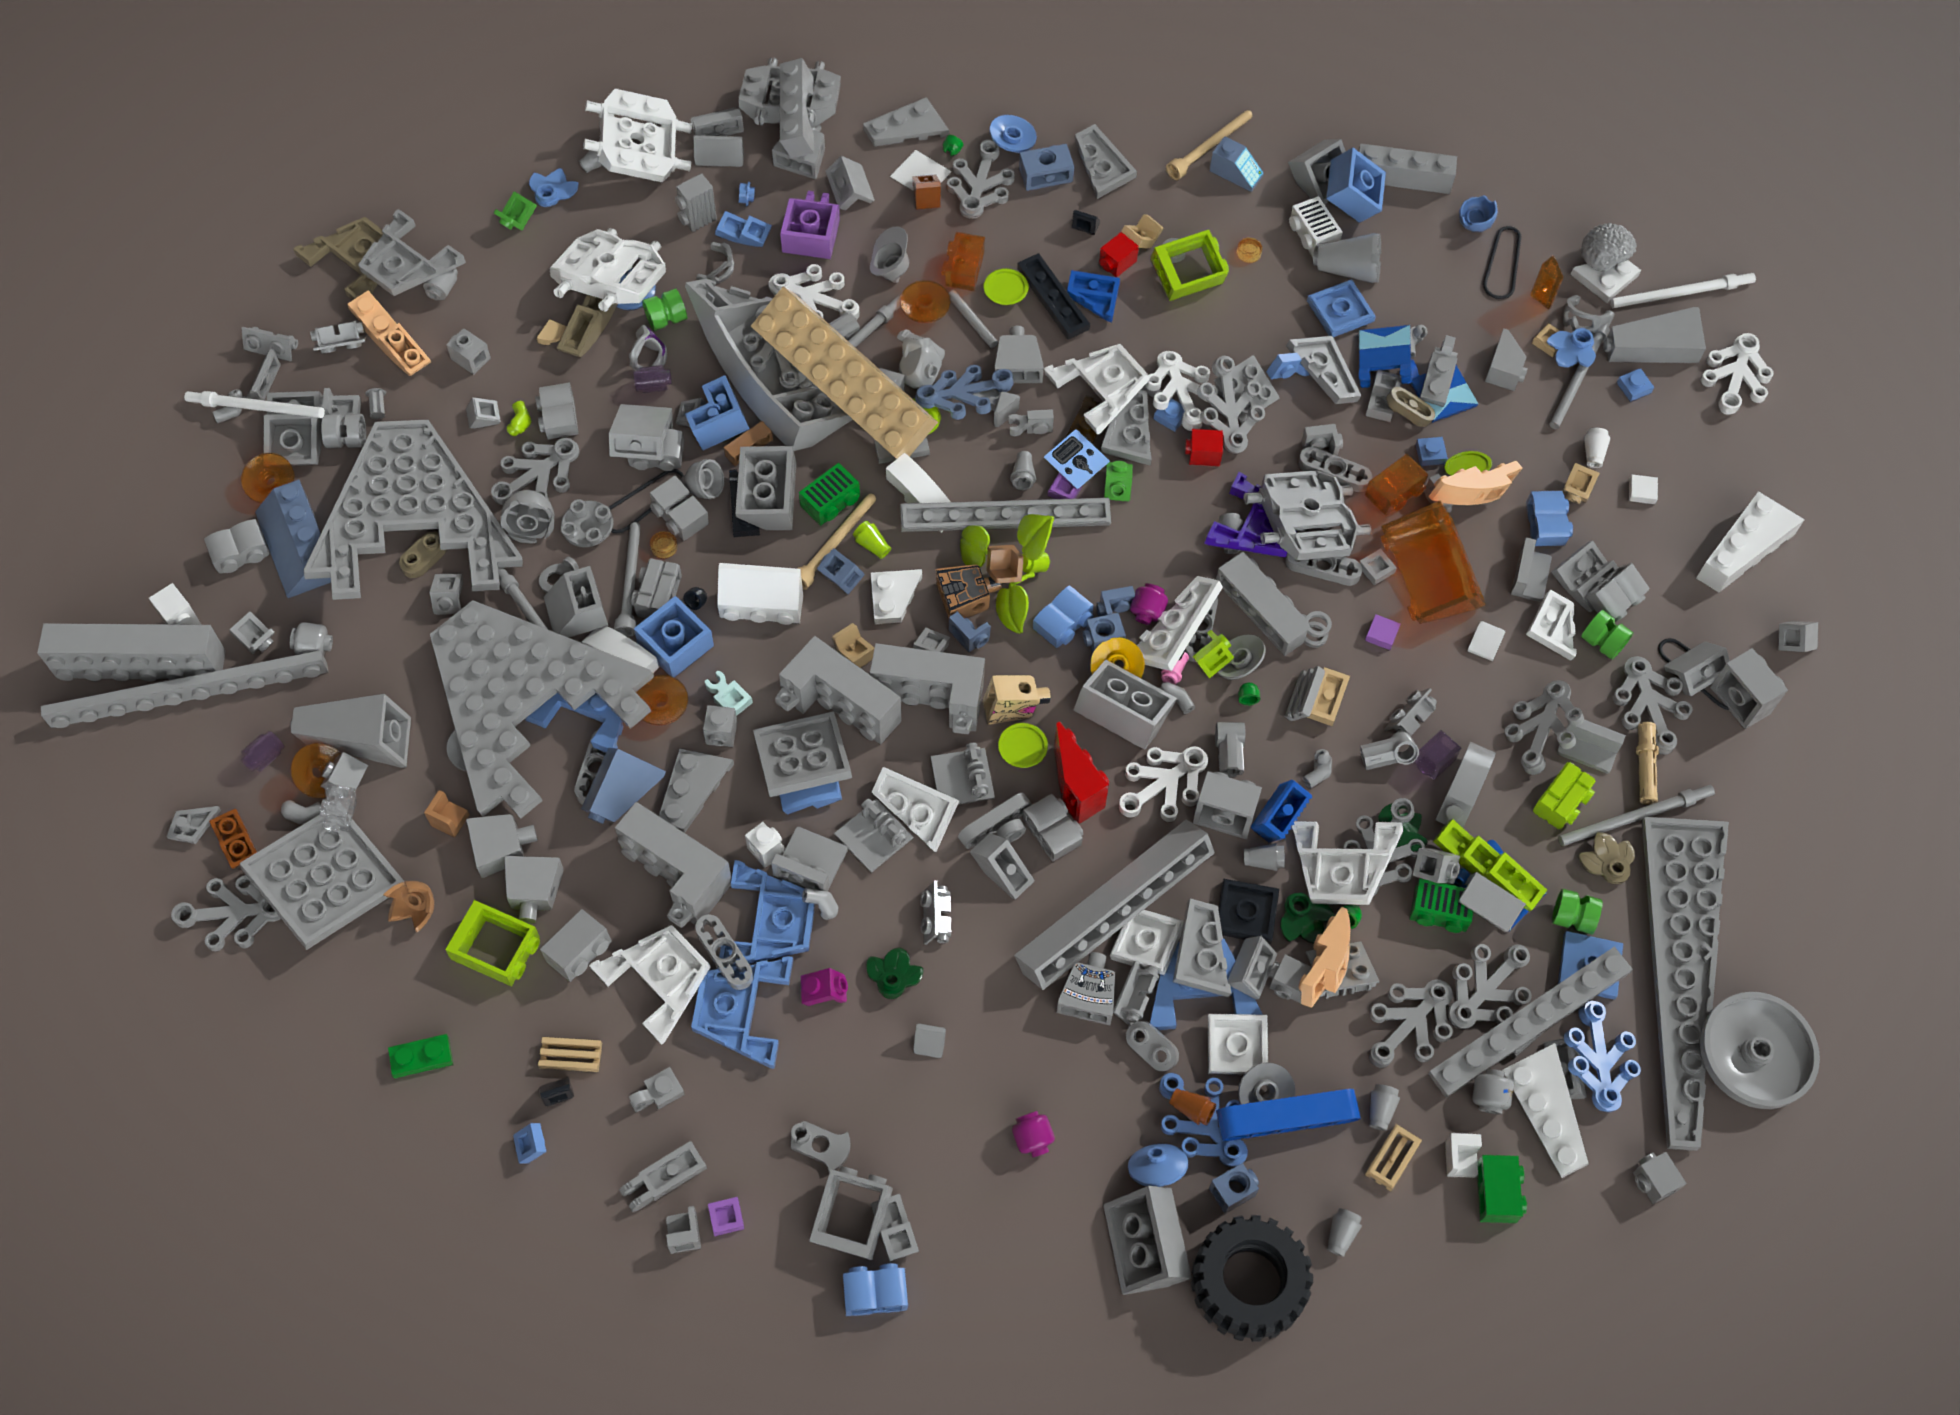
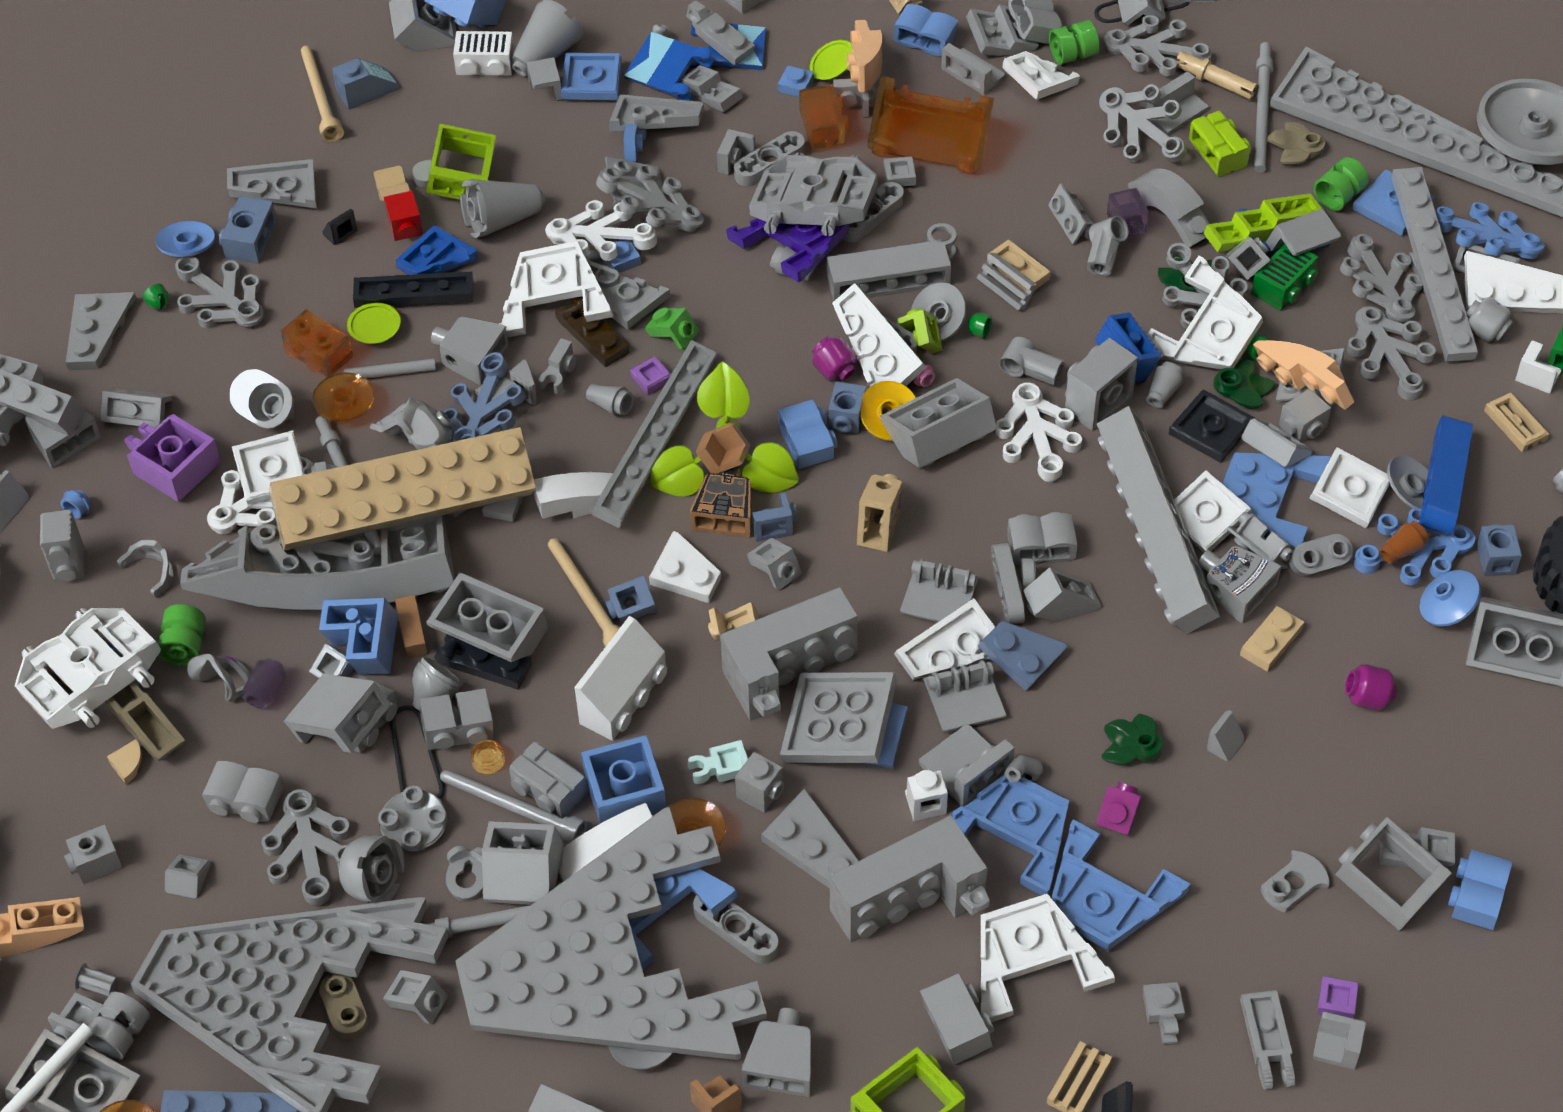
camera: 60 degrees left, 10 degrees down
light grey torso [505,856,564,924] -> none
lime arm [506,401,531,436] -> none
sand blue slope [581,748,666,824] -> none
black hinge [683,587,707,610] -> none
light grey beam [695,914,753,990] -> none
medium blue slope [715,211,772,247] -> none
green brick [799,463,860,526] -> none
lime cone [853,521,892,559] -> none
light grey hinge [870,643,985,734] -> none
white sticker [890,150,952,191] -> none
dark orange slope [912,174,941,210] -> none
light grey hinge [920,881,951,945] -> none
lime piece [998,723,1048,768] -> none
light blue sticker [1044,429,1110,489] -> none
red slope [1054,721,1109,824] -> none
sand blue bracket [1096,586,1135,617] -> none
light grey arm [1159,682,1195,714] -> none
light grey wing [1173,898,1232,997] -> none
red brick [1185,429,1223,466] -> none
clear orange tile [1237,238,1263,263] -> none
light grey arm [1303,749,1332,789] -> none
medium lavender tile [1365,614,1401,650] -> none
light grey cone [1369,1084,1400,1131] -> none
dark tan plate [1386,387,1435,427] -> none
white slope [1467,621,1505,661] -> none
none -> white plate [232,430,305,505]
none -> light grey cone [460,179,545,238]
none -> light grey panel [526,57,562,100]
none -> sand blue wing [978,620,1068,691]
none -> tan plate [1240,606,1304,672]

